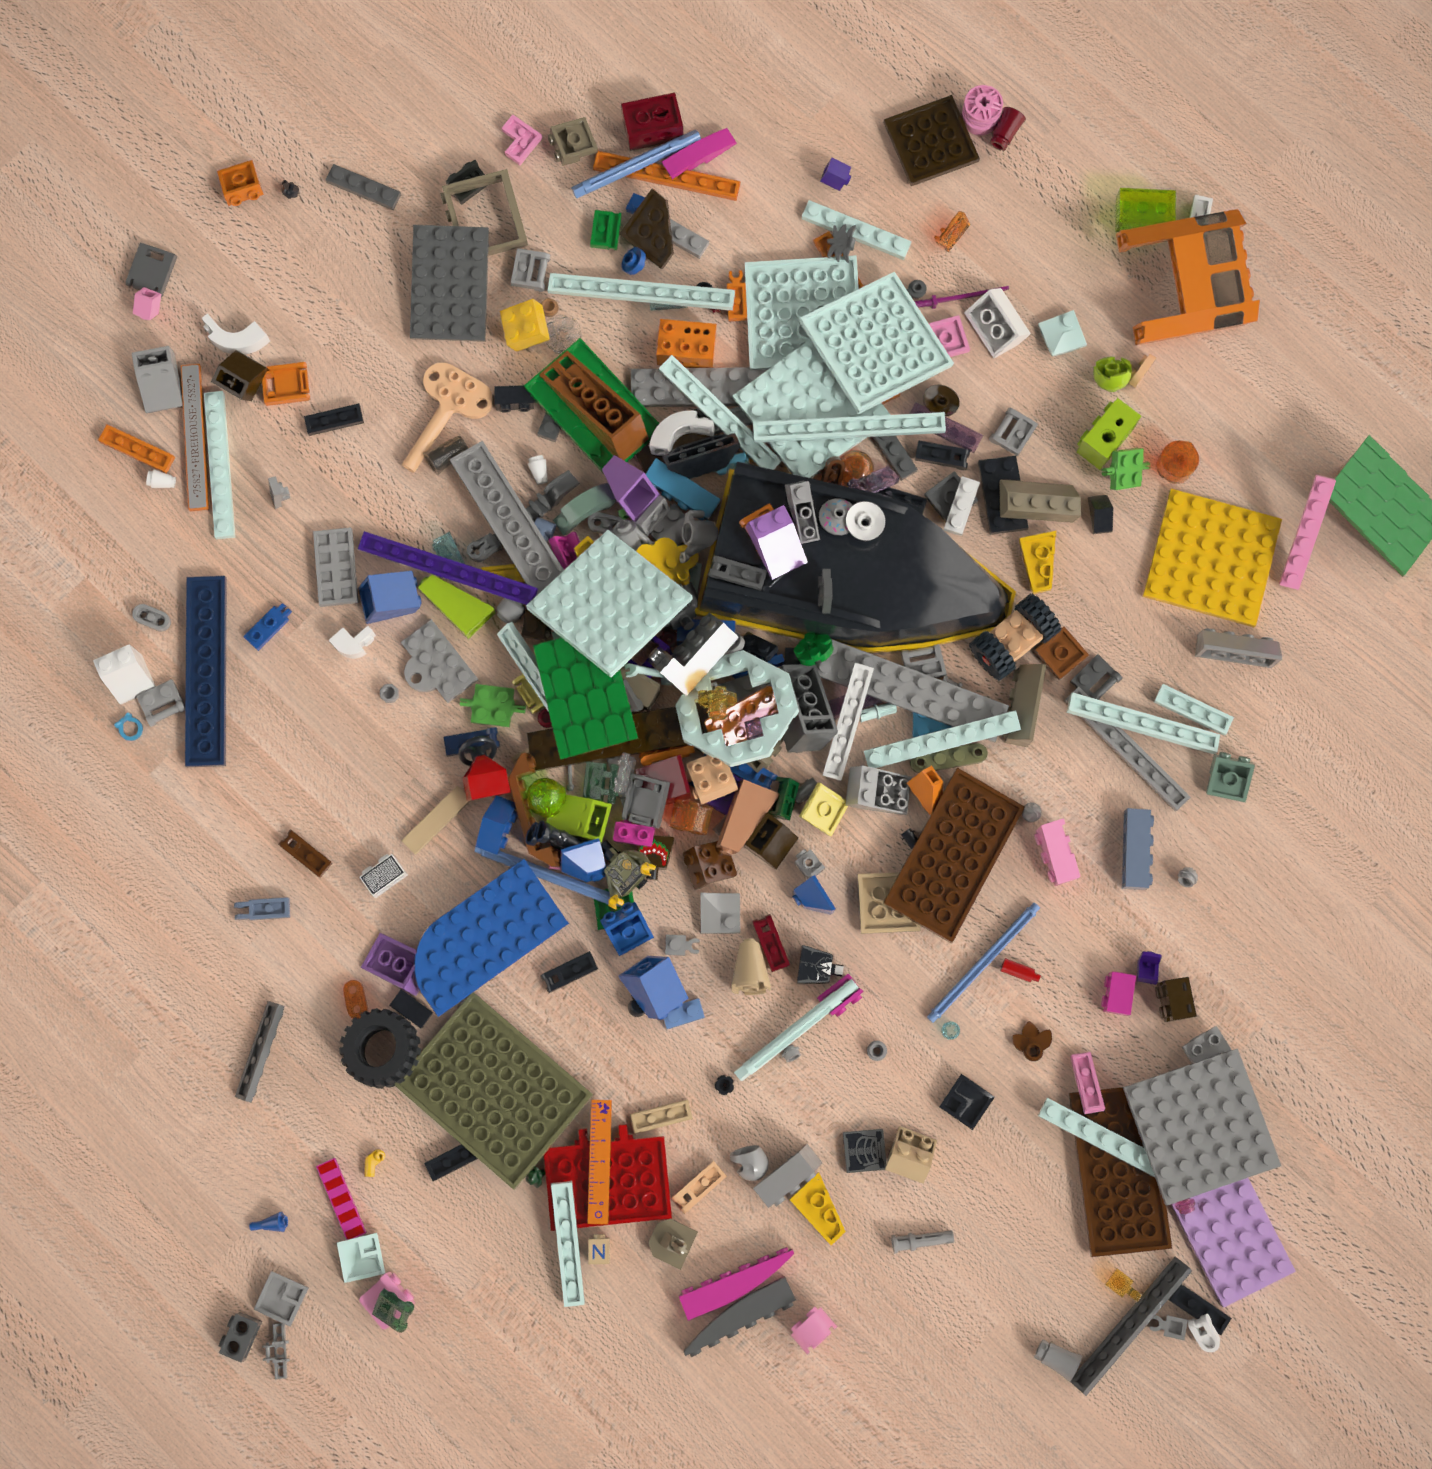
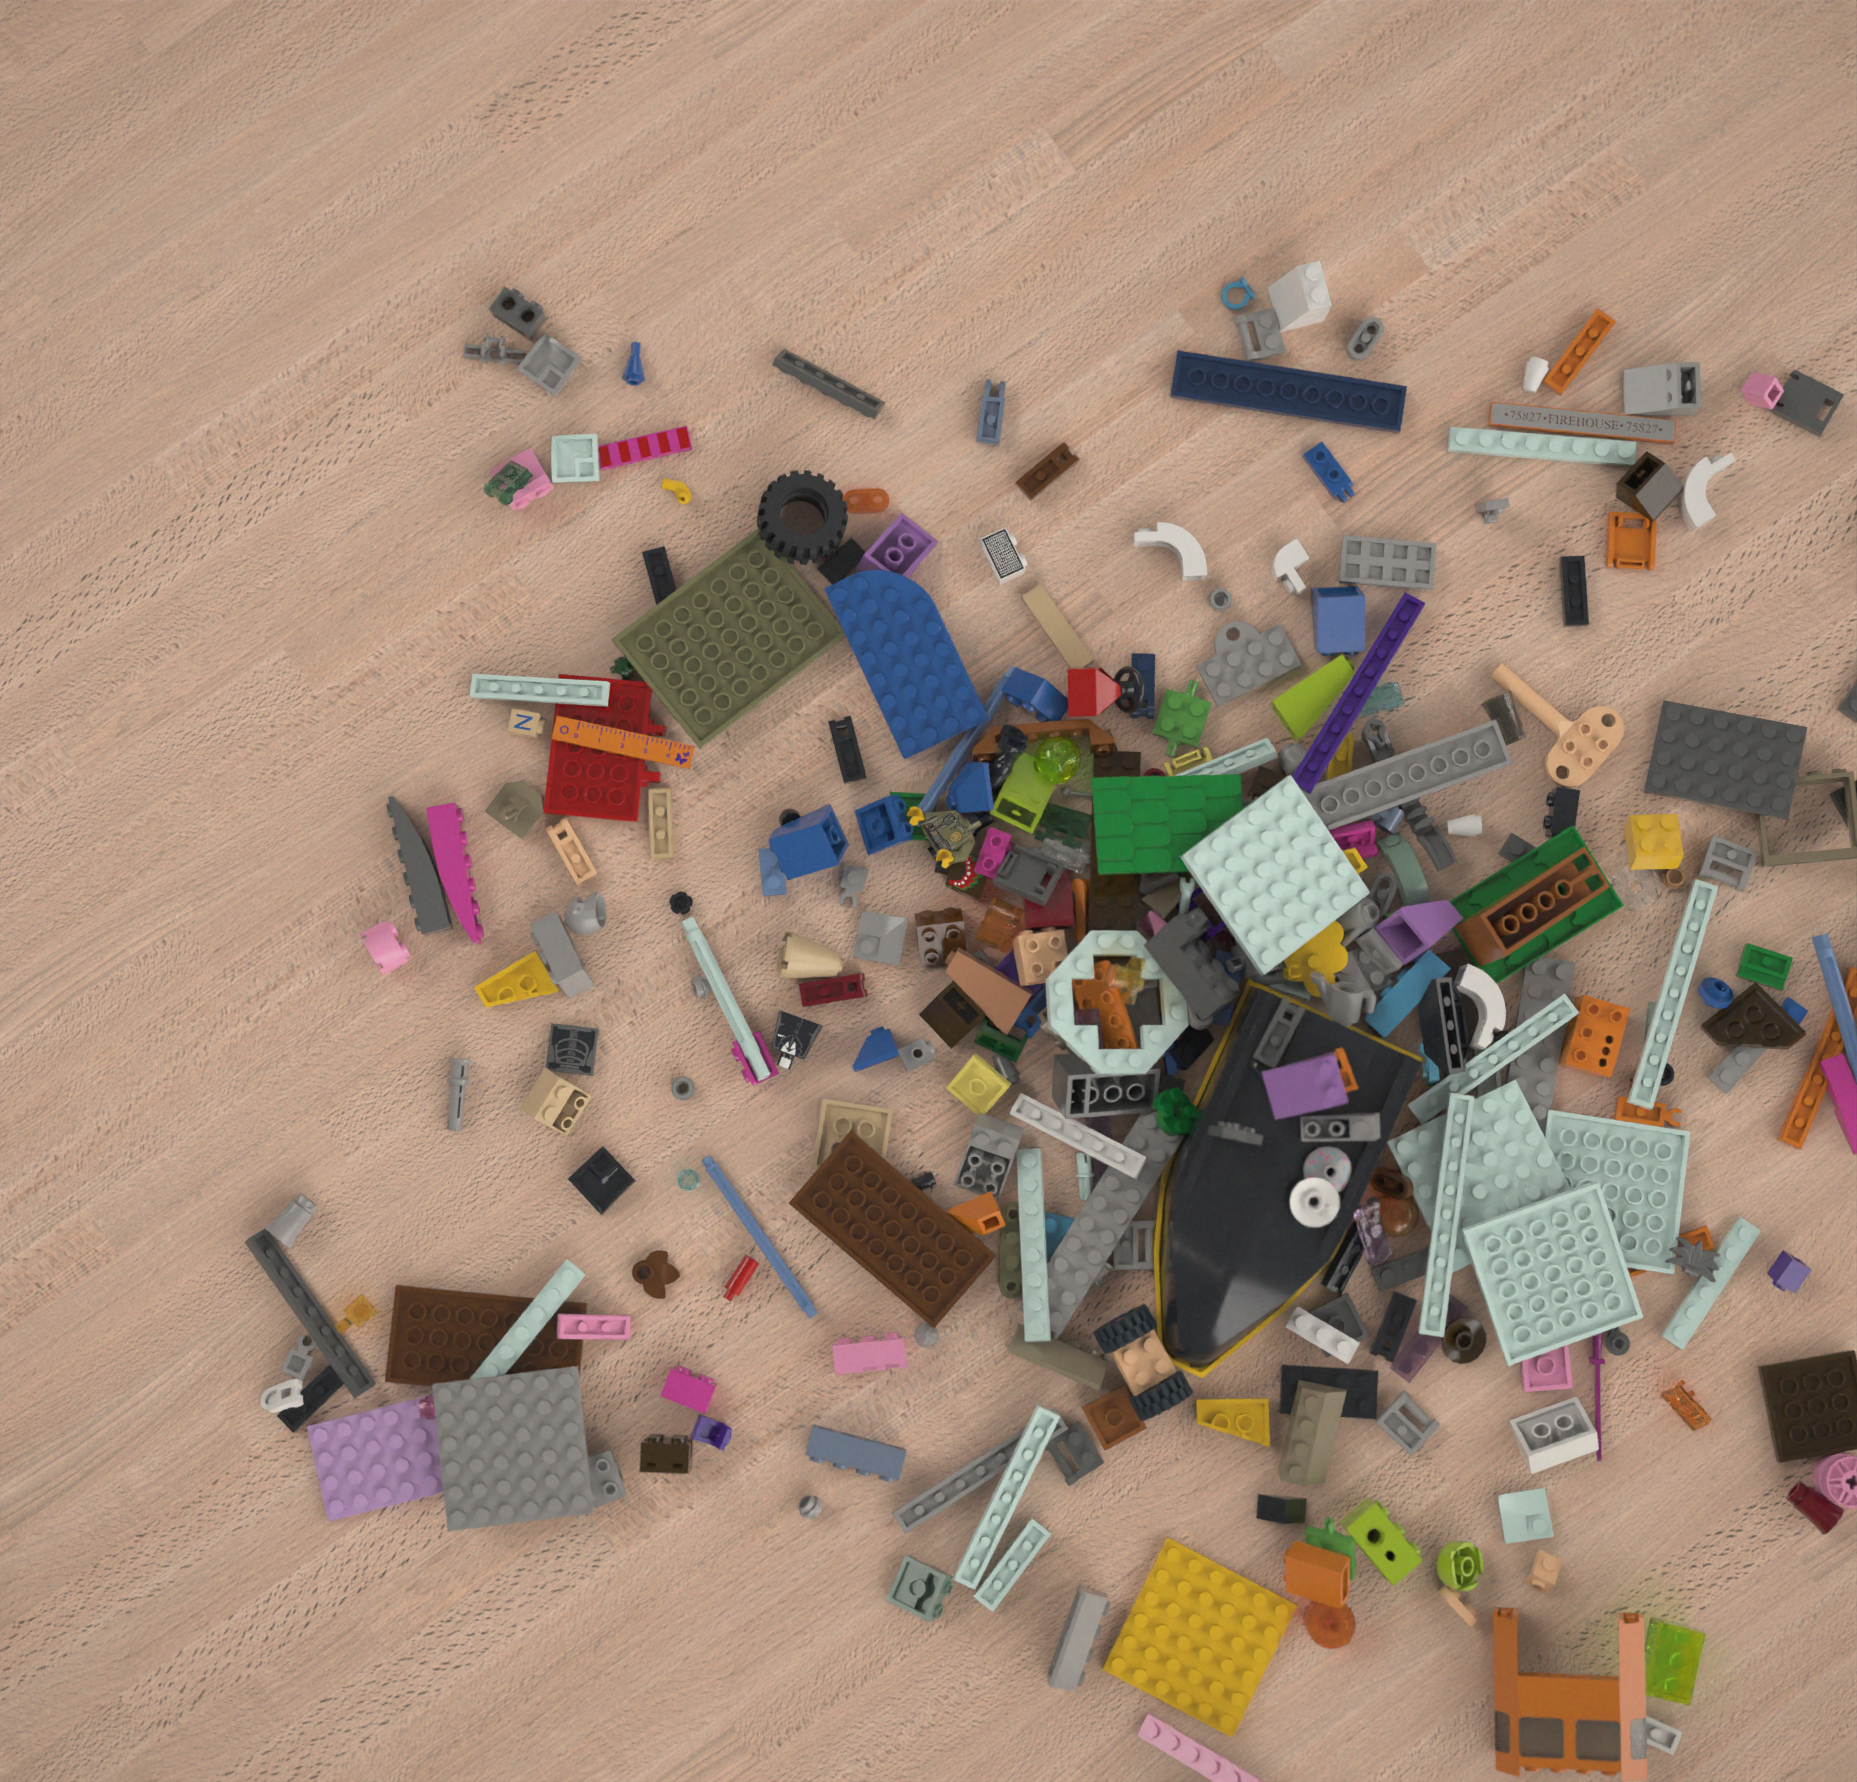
camera: 100 degrees right, 5 degrees up
none -> white arch [1132,522,1207,581]
none -> bright pink slope [1139,910,1167,937]
none -> orange brick [1283,1540,1350,1609]
none -> light nougat bracket [1524,1550,1562,1593]

